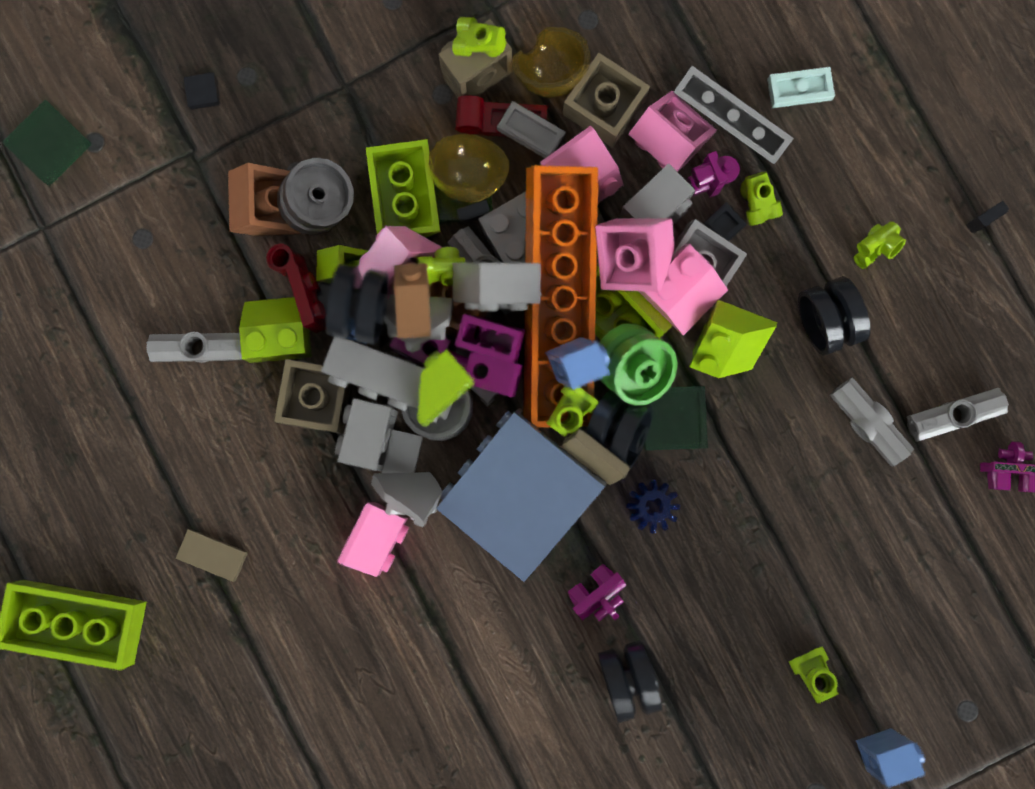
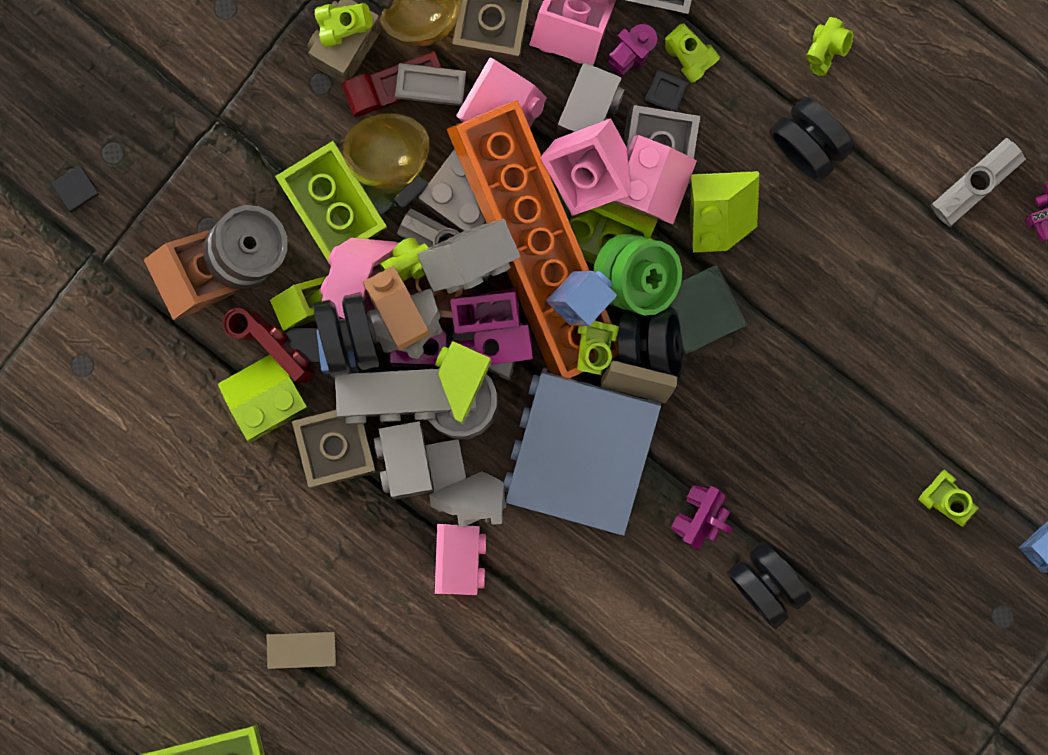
camera: 25 degrees left, 0 degrees up
light grey piece [147,331,243,363] -> none
clear blue gear [626,480,680,533] -> none
light grey piece [830,377,914,466] -> none

